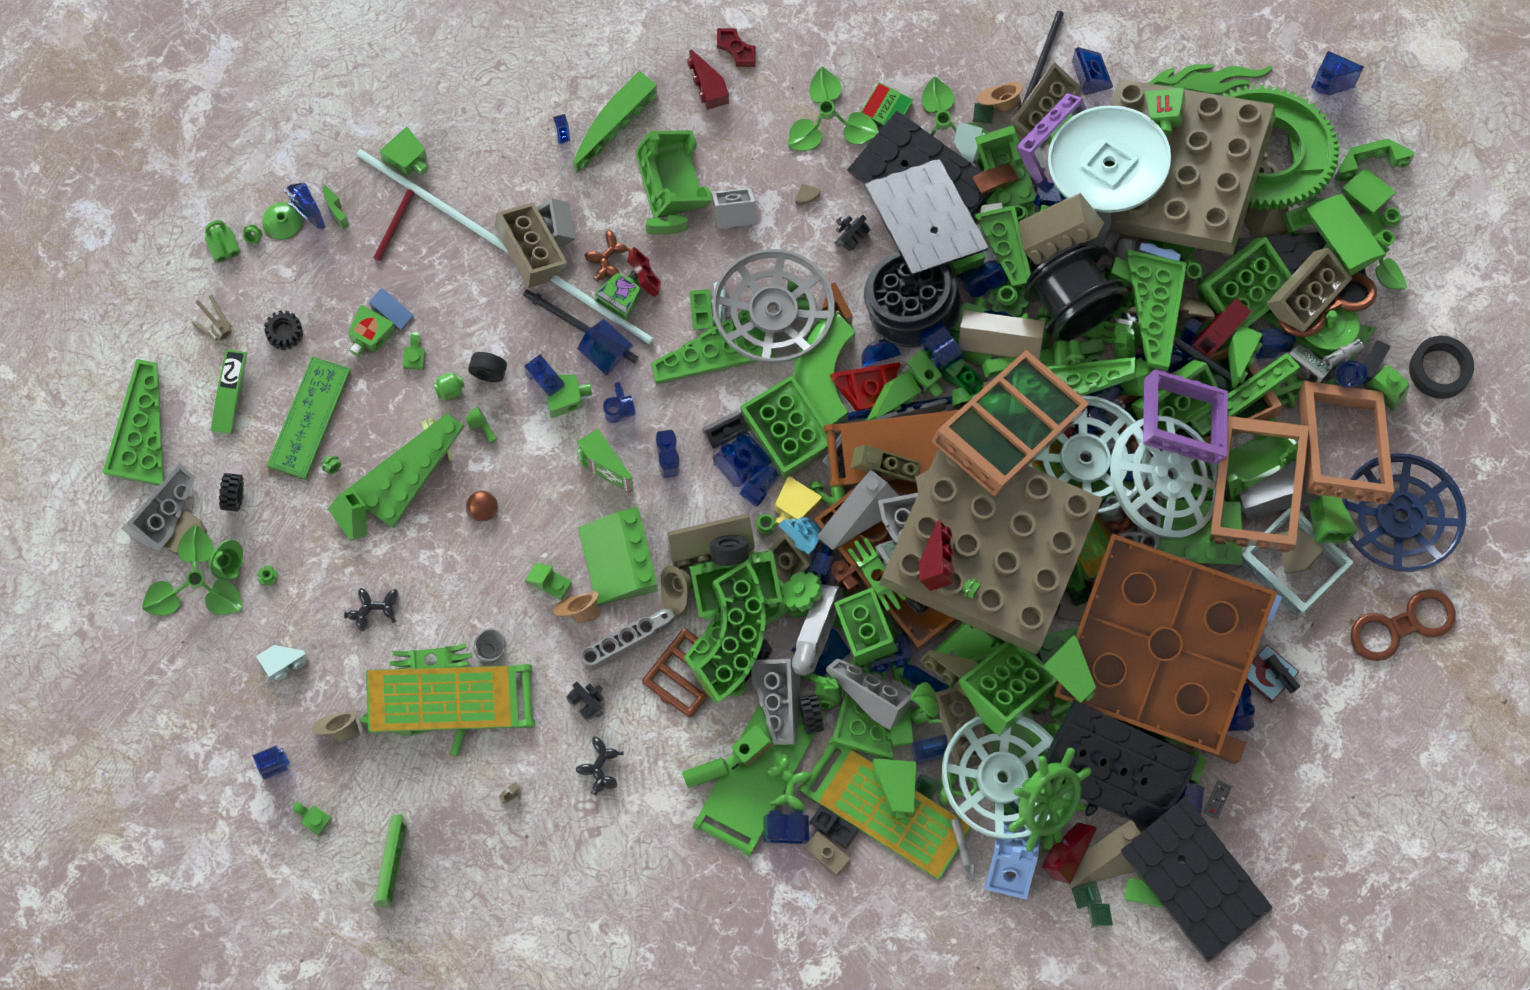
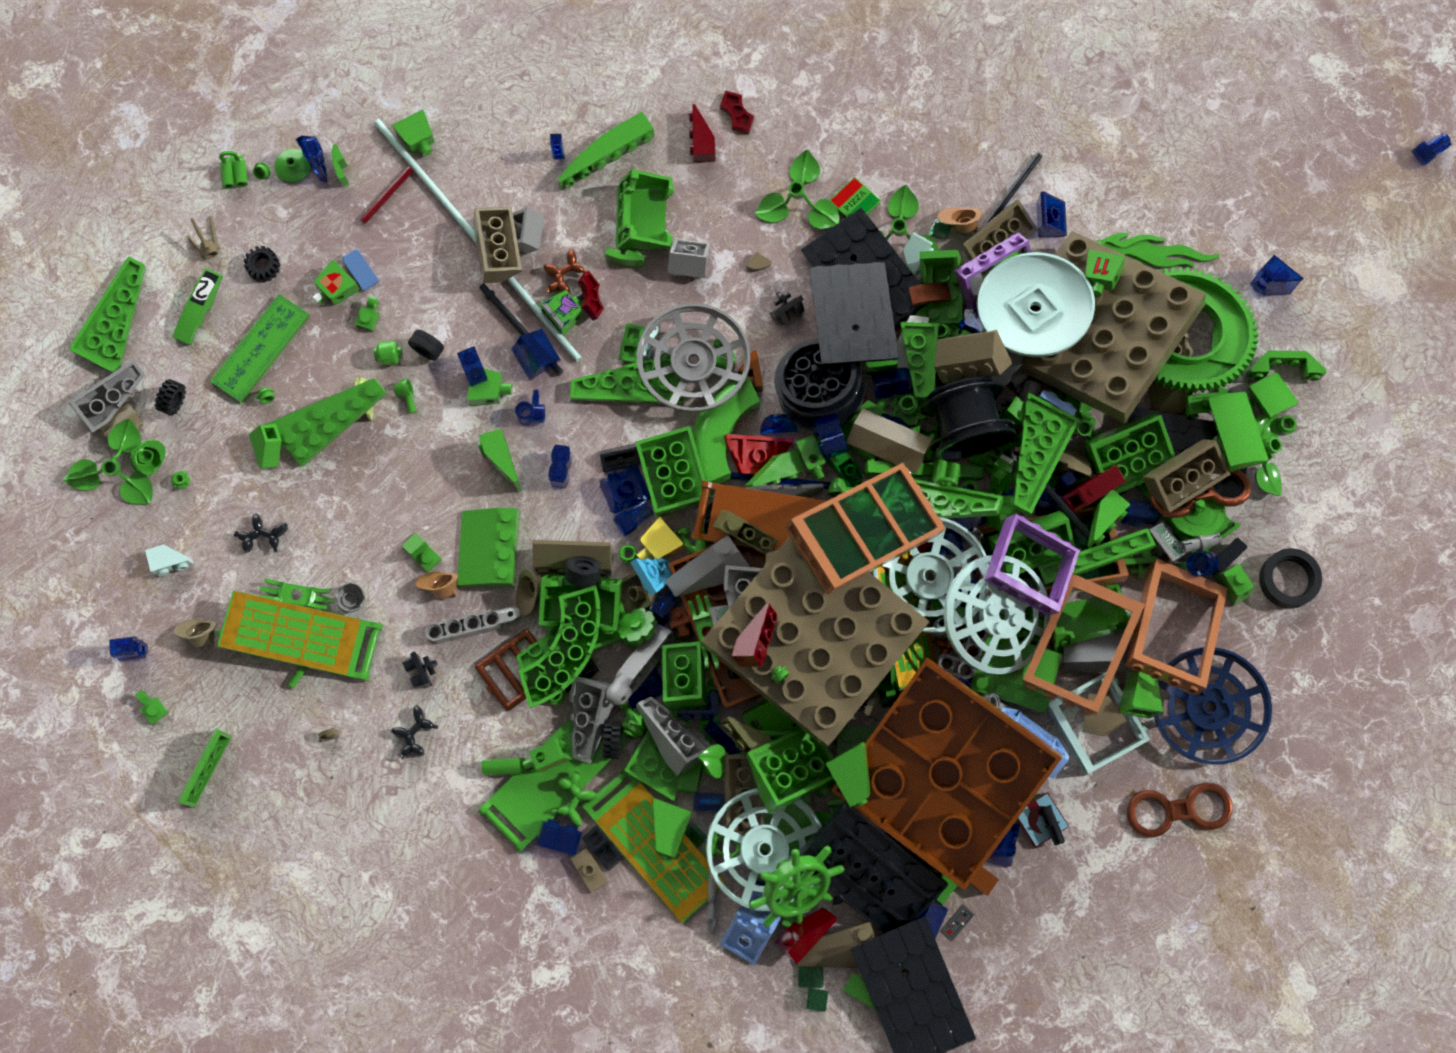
camera: 20 degrees right, 5 degrees up
copper hair [465,490,498,522] -> none

